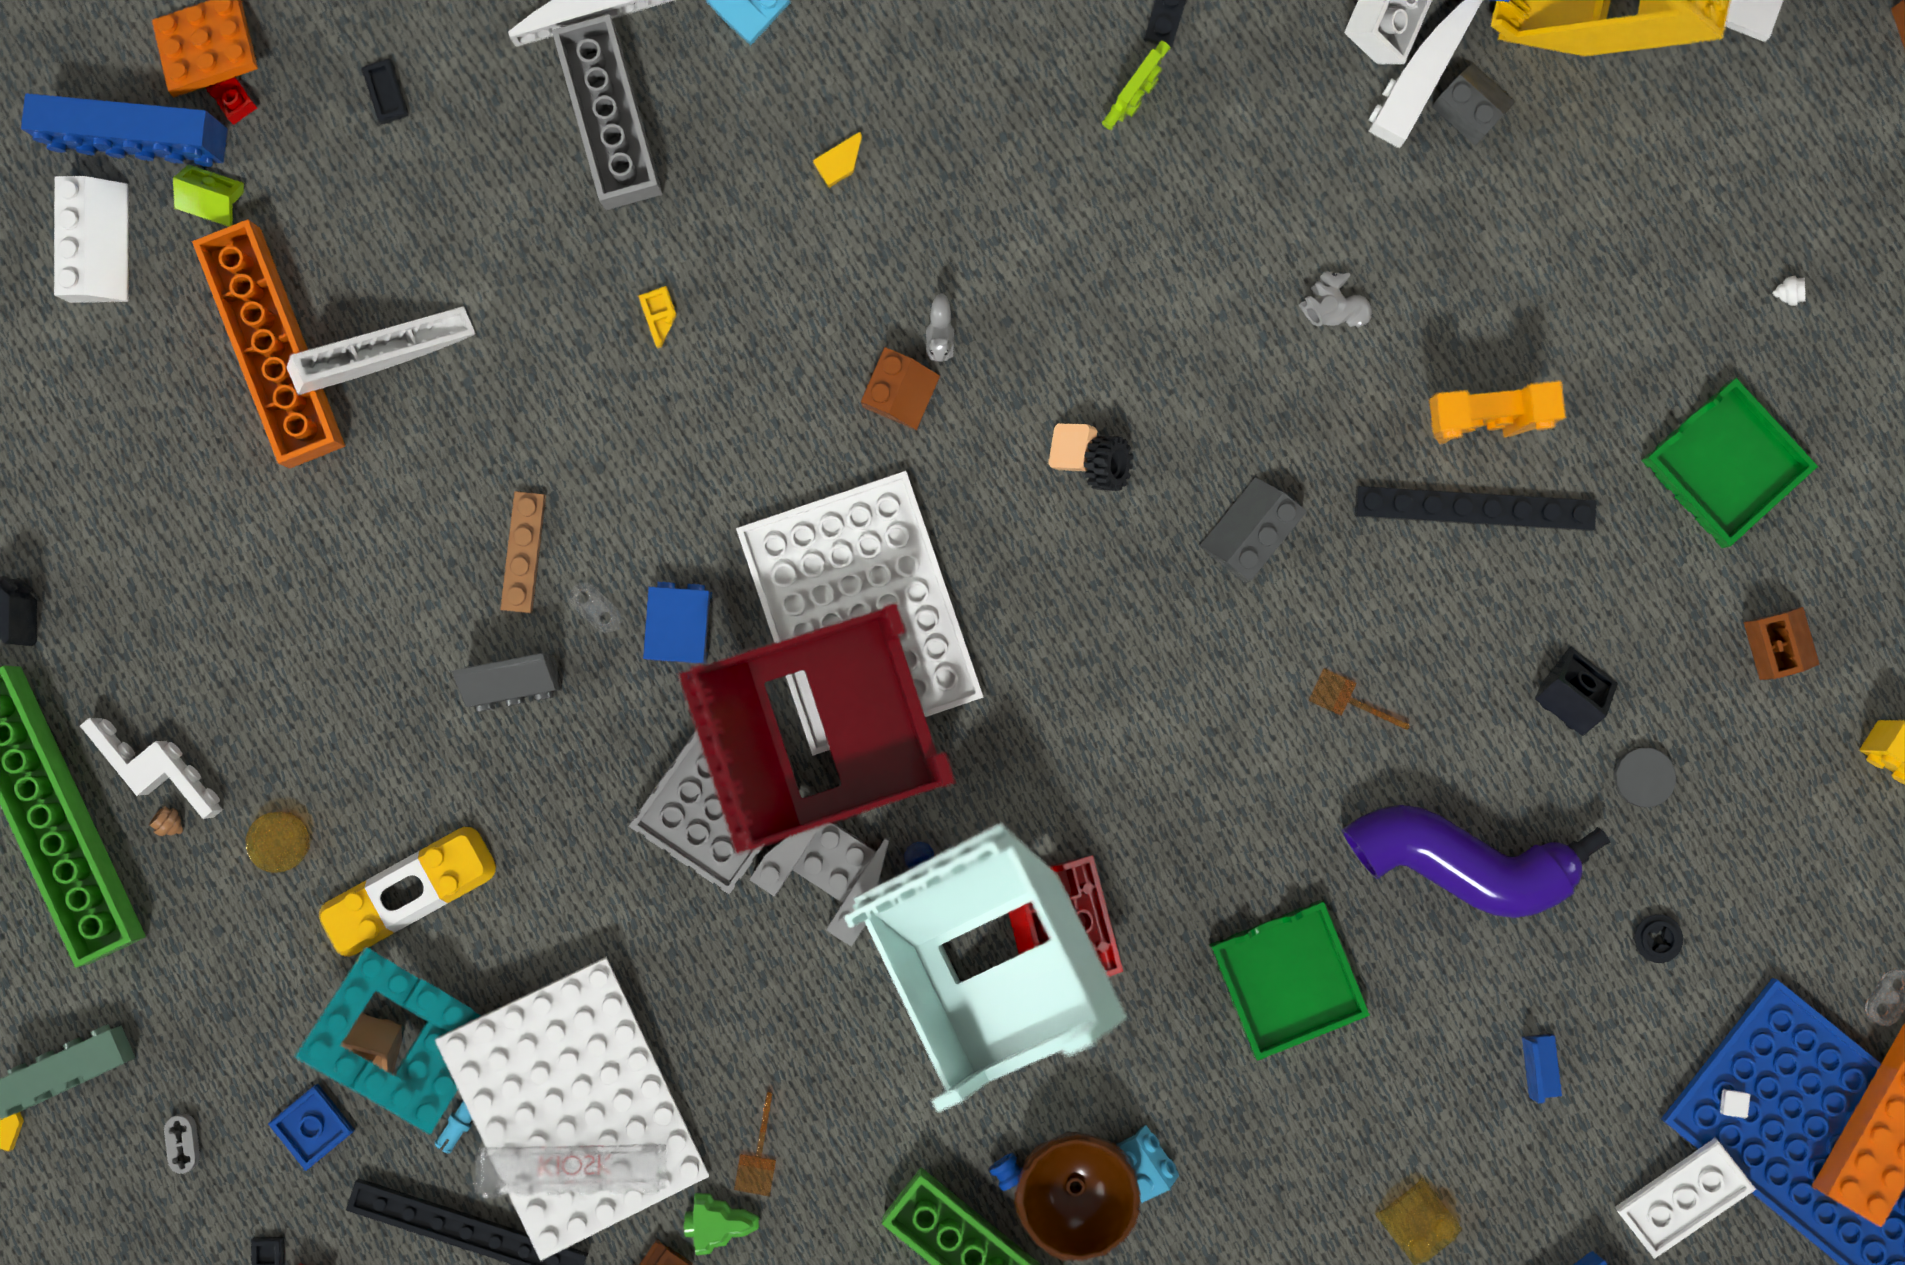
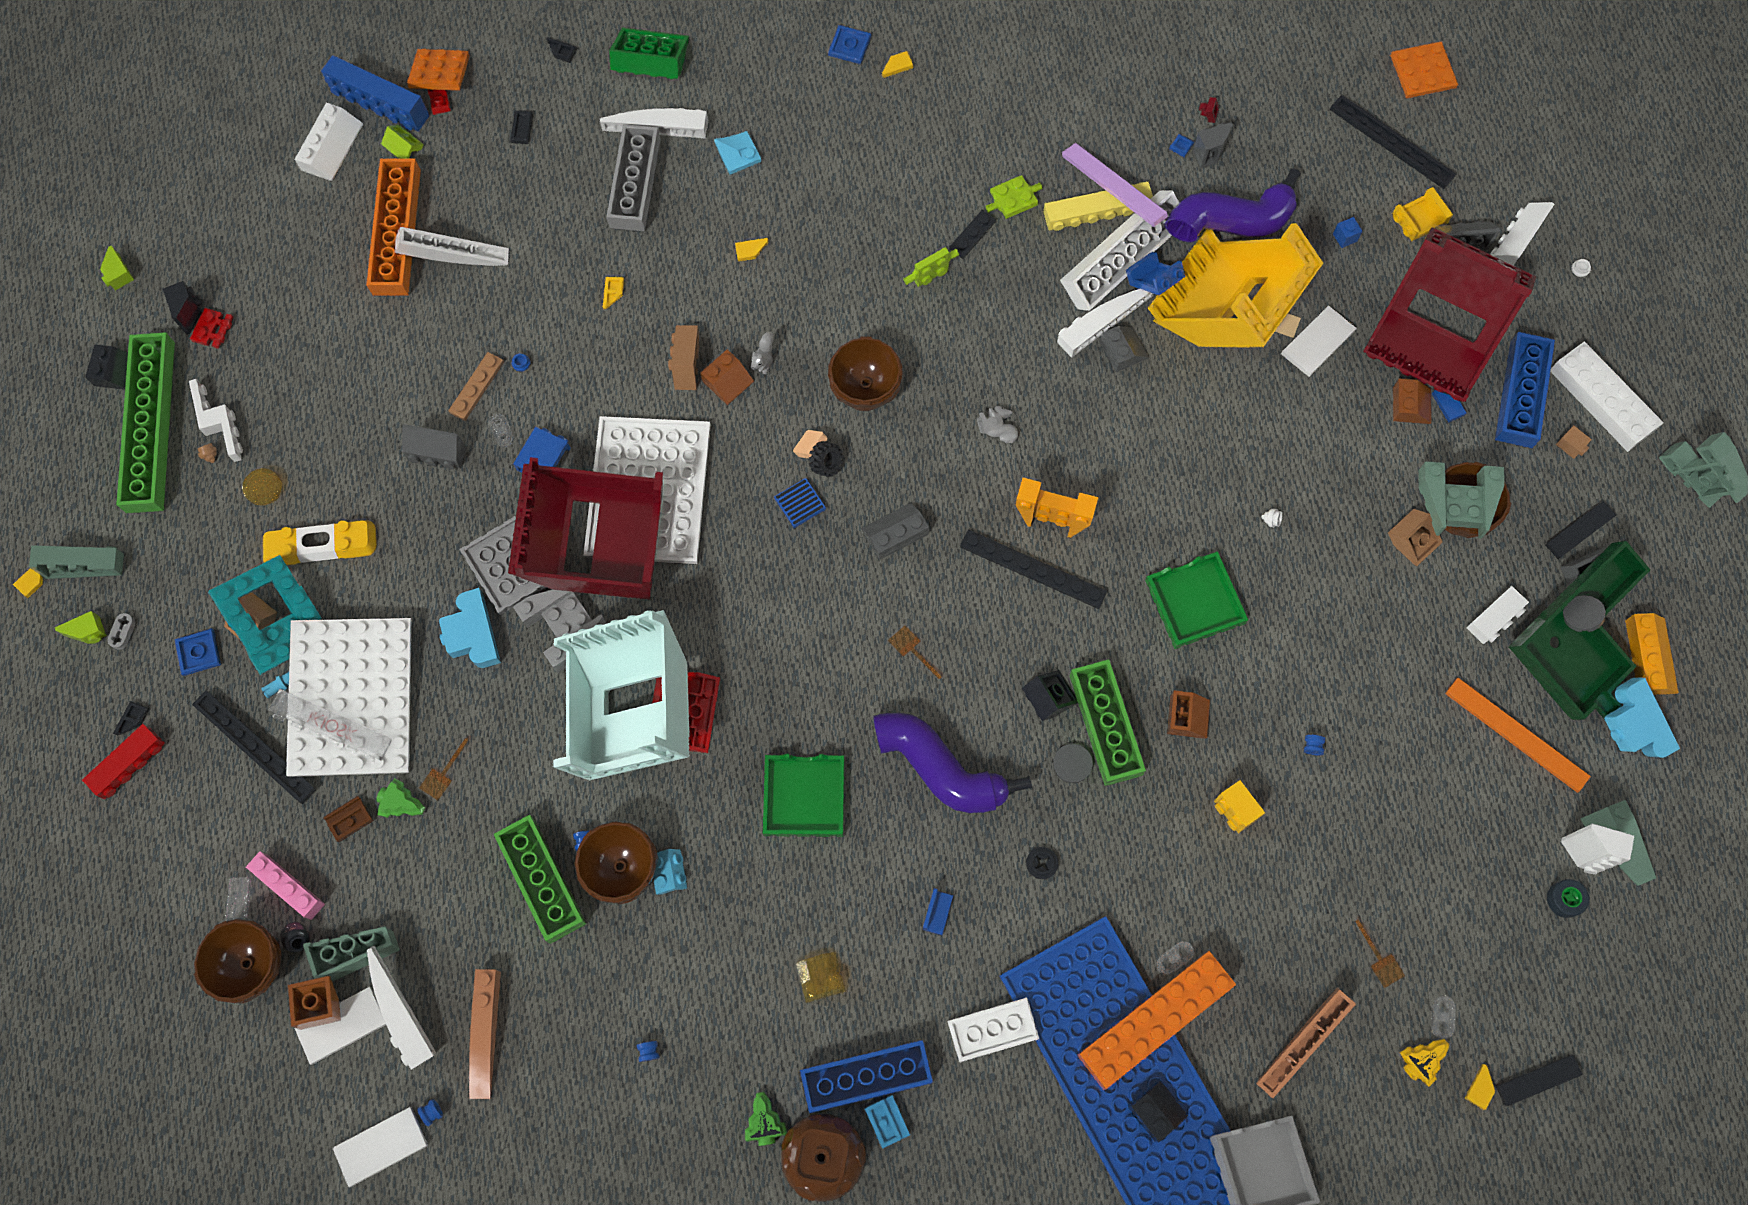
camera: 25 degrees right, 15 degrees down
white piece [1720,1089,1750,1118] -> none
none -> lime slope [55,611,107,644]
none -> red plate [190,308,233,349]
none -> medium azure brick [439,588,501,668]
none -> blue plate [512,354,530,372]
none -> medium nougat wedge [668,325,699,390]
none -> tile [774,478,826,528]
none -> reddish brown rock [828,337,902,411]
none -> bright green brick [1069,660,1146,786]

